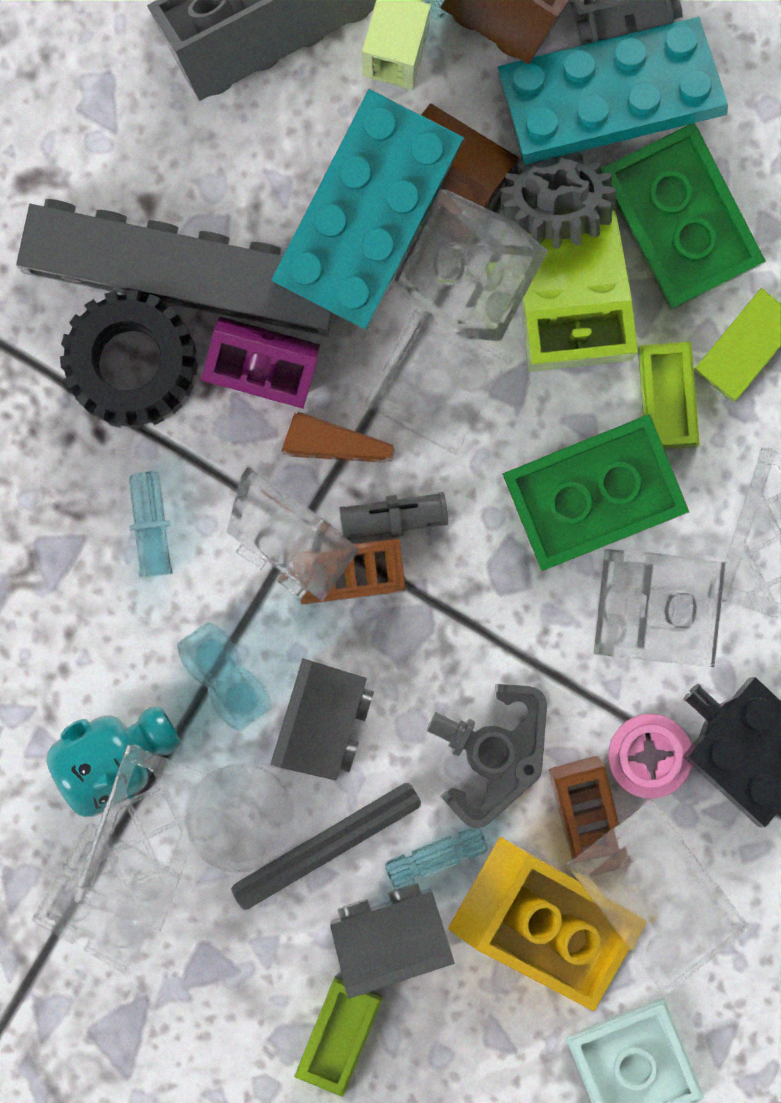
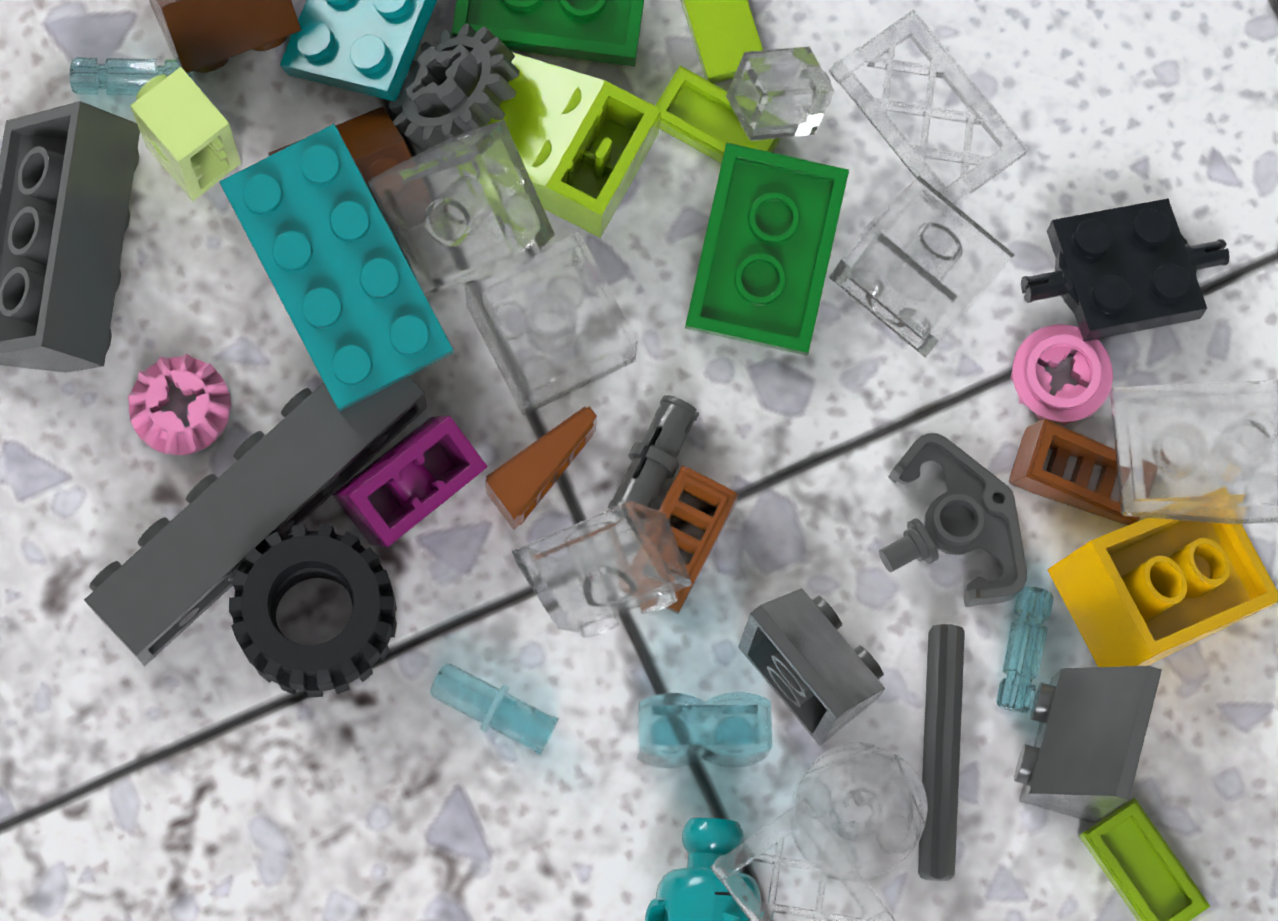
camera: 60 degrees left, 10 degrees down
none -> bright pink gear [128,354,231,455]
none -> clear brick [726,46,834,141]

